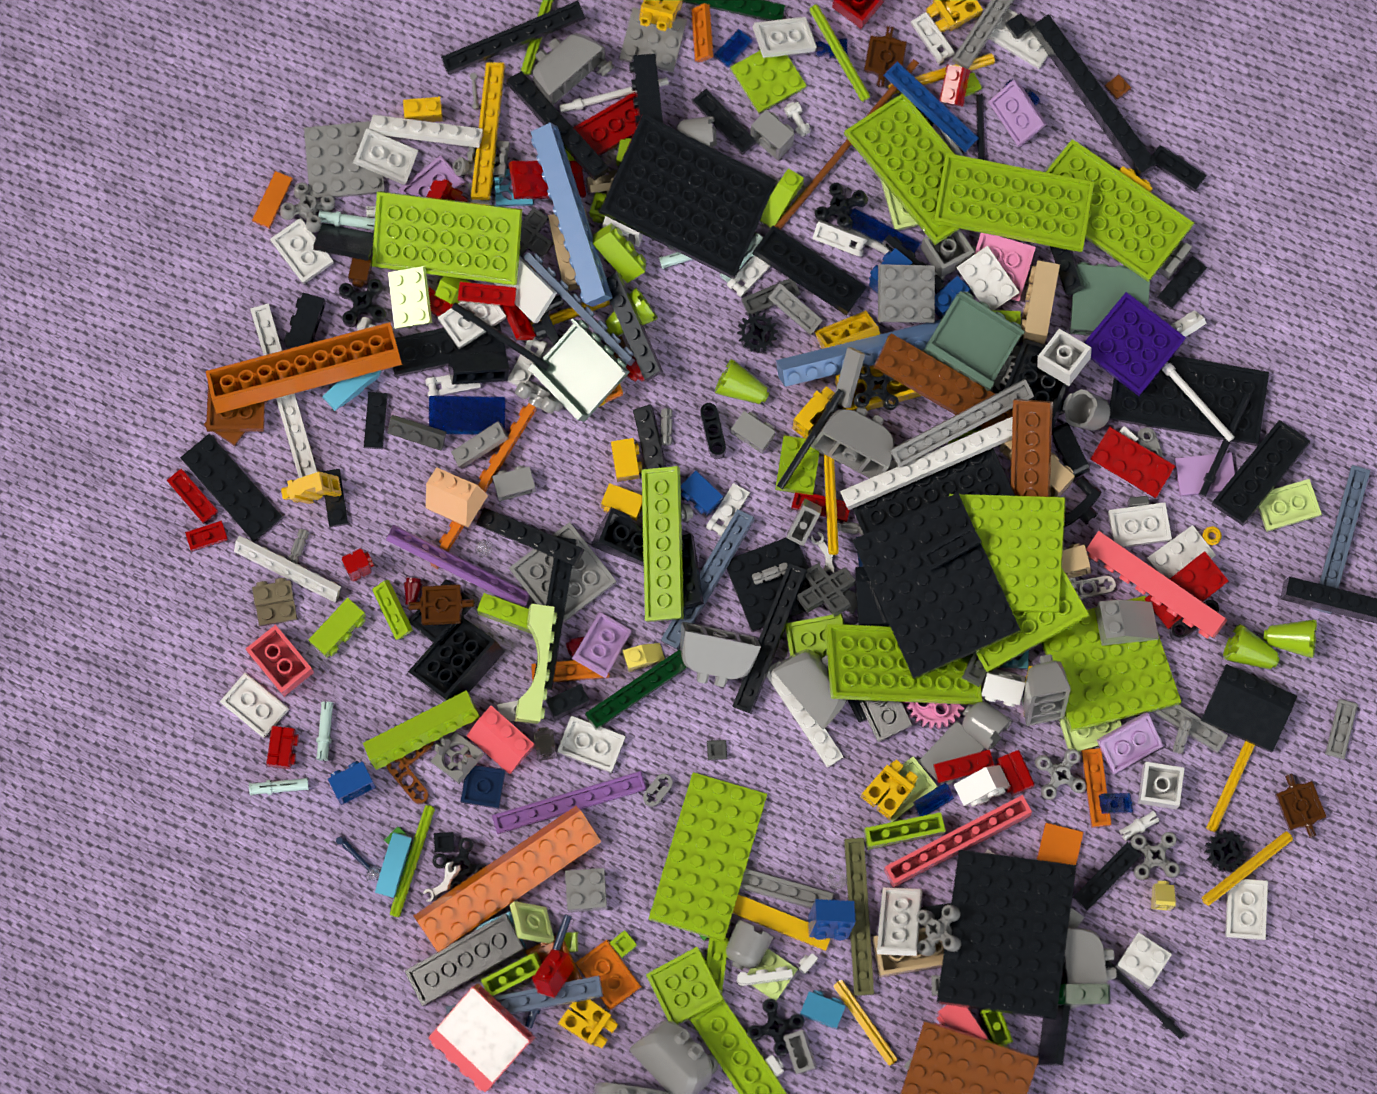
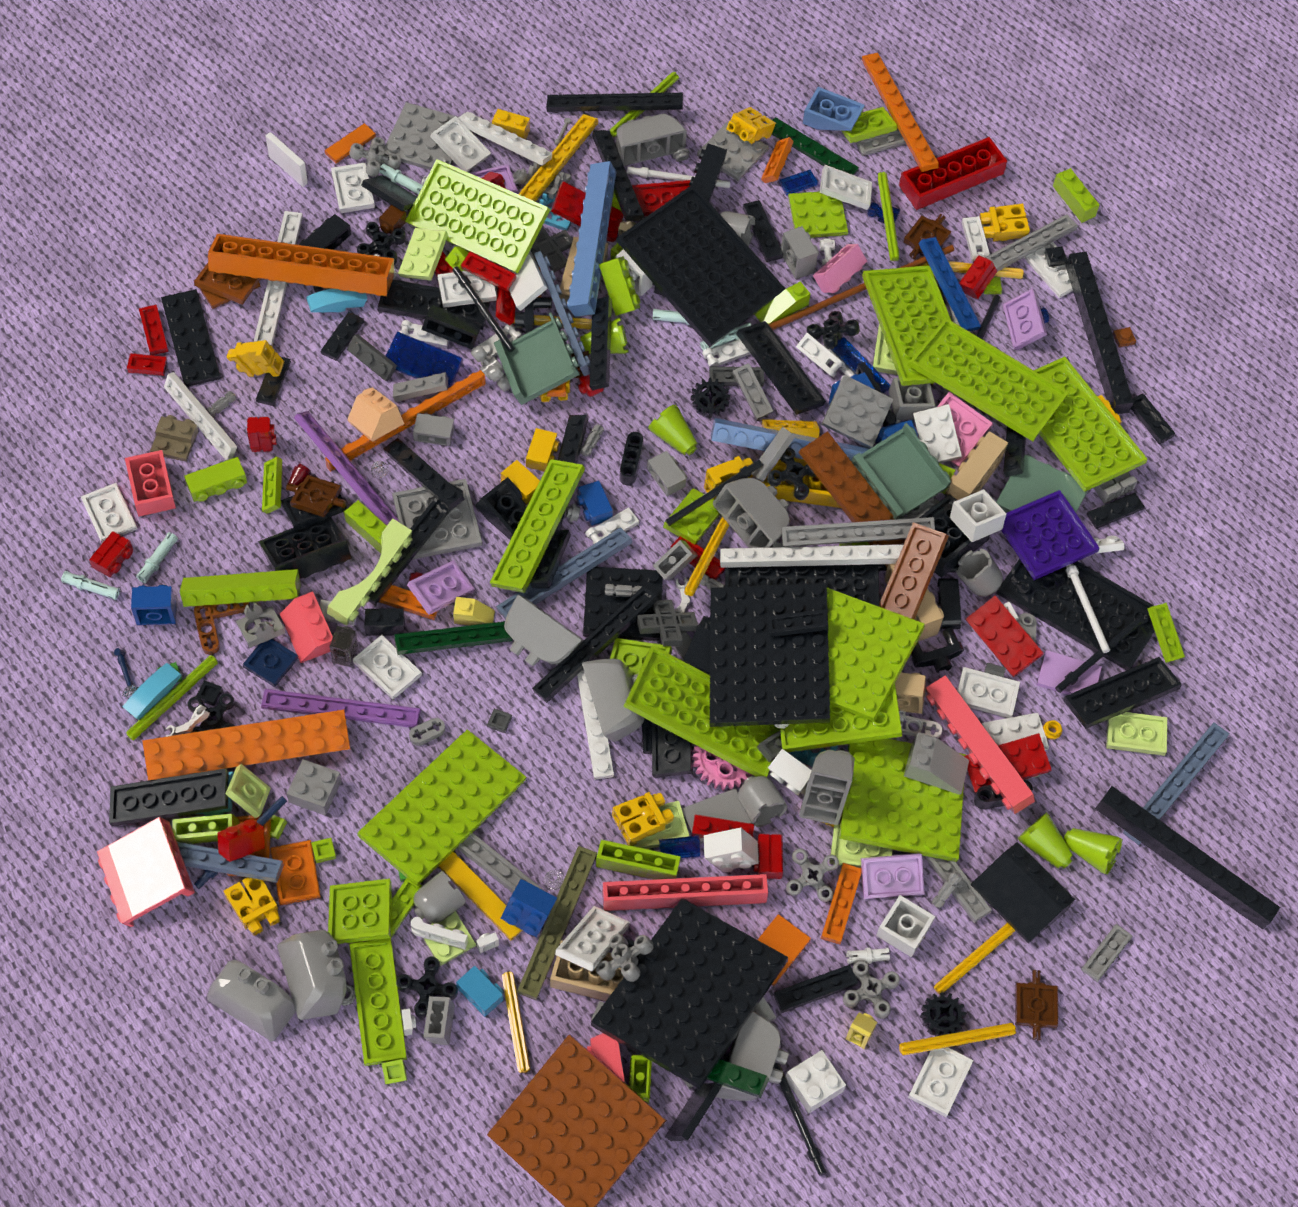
camera: 20 degrees right, 15 degrees down
clear blue plate [1099,793,1133,814] -> none
none -> white tile [265,132,308,187]
none -> bright pink brick [813,244,867,293]
none -> lime plate [1147,602,1185,663]

